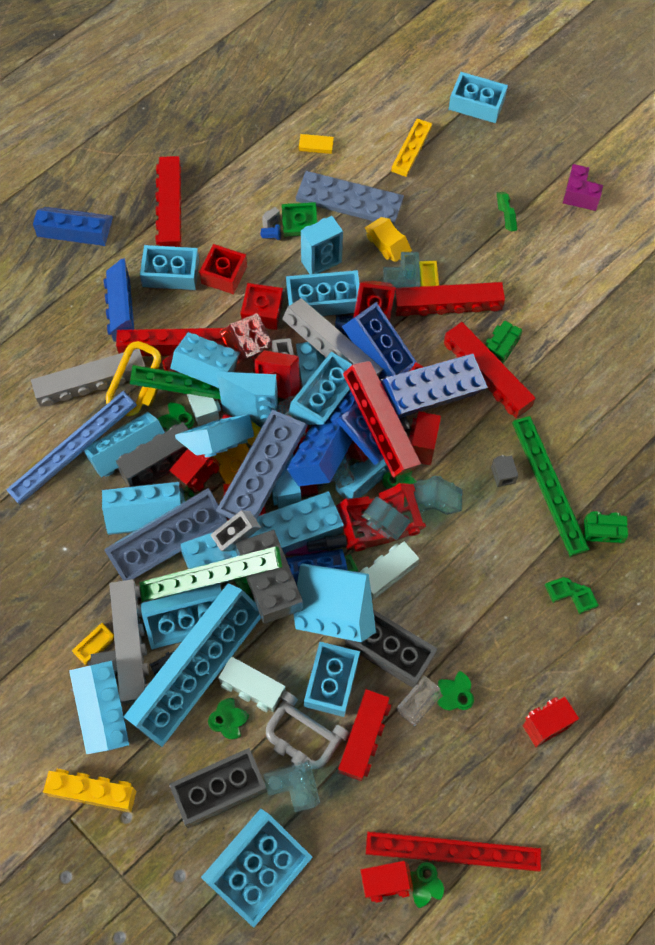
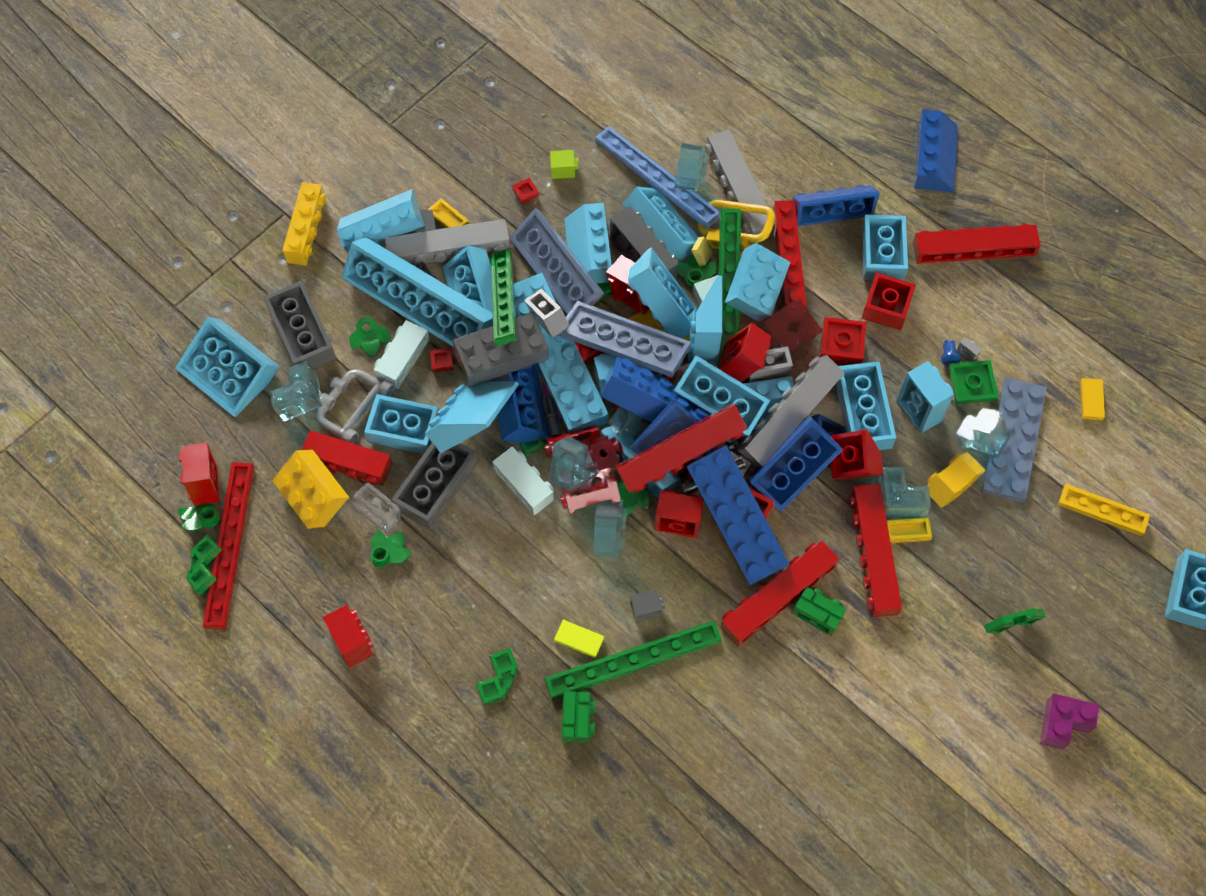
camera: 90 degrees right, 0 degrees up
none -> green tile [186,534,222,595]
none -> yellow brick [272,450,349,529]
none -> red plate [430,348,453,373]
none -> red plate [512,177,539,204]
none -> lime brick [550,150,579,179]
none -> neon yellow tile [554,620,604,658]
none -> dark red brick [590,435,624,471]
none -> clear light blue brick [675,143,708,191]
none -> light yellow tile [691,237,713,266]
none -> clear light blue brick [956,408,1010,458]

